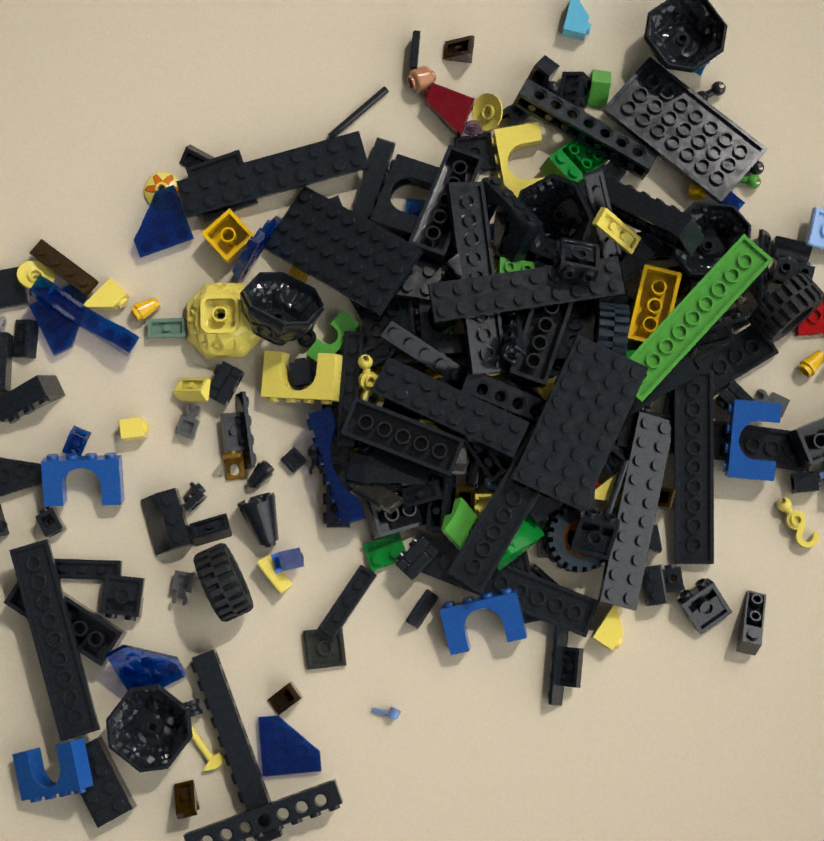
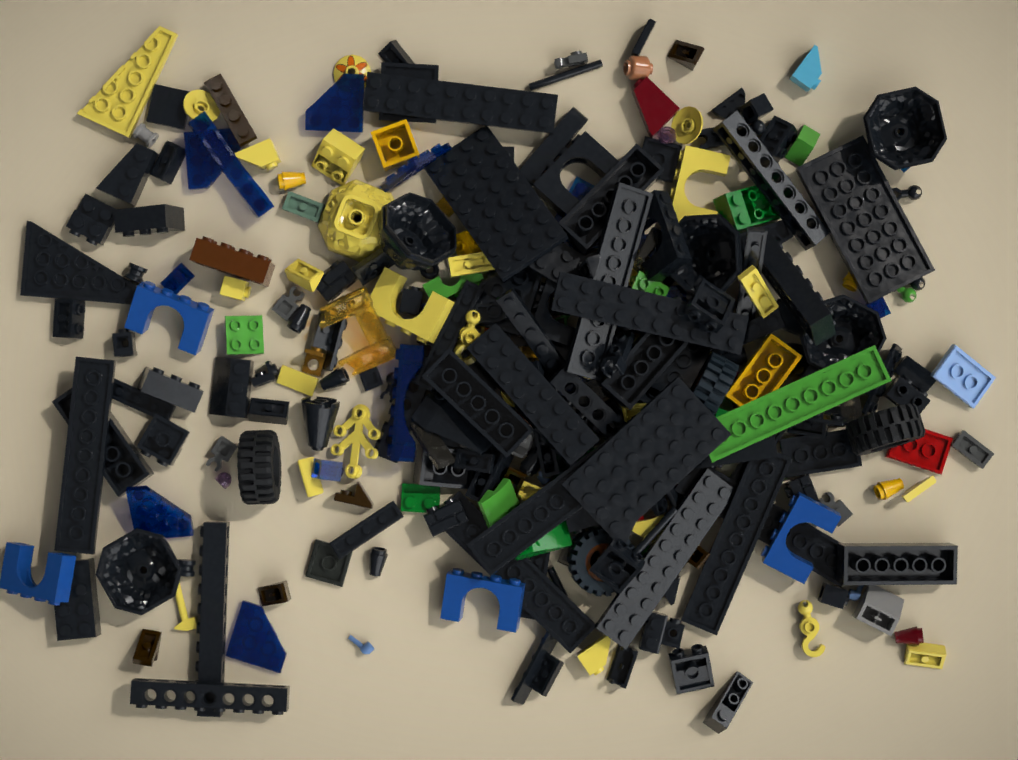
camera: 25 degrees right, 5 degrees up
black slope [406,589,439,629] -> none
none -> black wheel [124,263,148,283]
none -> black wedge [137,367,204,413]
none -> reddish brown brick [189,236,275,287]
none -> clear purple hinge [215,472,231,489]
none -> bright green hinge [225,315,264,355]
none -> light yellow slope [276,365,319,396]
none -> black cone [287,304,311,334]
none -> light yellow slope [311,128,365,185]
none -> clear yellow wedge [320,286,398,375]
none -> light yellow plant [331,404,381,479]
none -> dark brown slope [334,481,374,509]
none -> black bracket [351,248,394,286]
none -> black cone [369,547,388,576]
none -> light yellow plate [448,252,495,278]
none -> yellow brick [456,231,482,256]
none -> dark grey plate [554,51,588,69]
none -> black hinge [606,644,638,689]
none -> black tile [711,88,745,118]

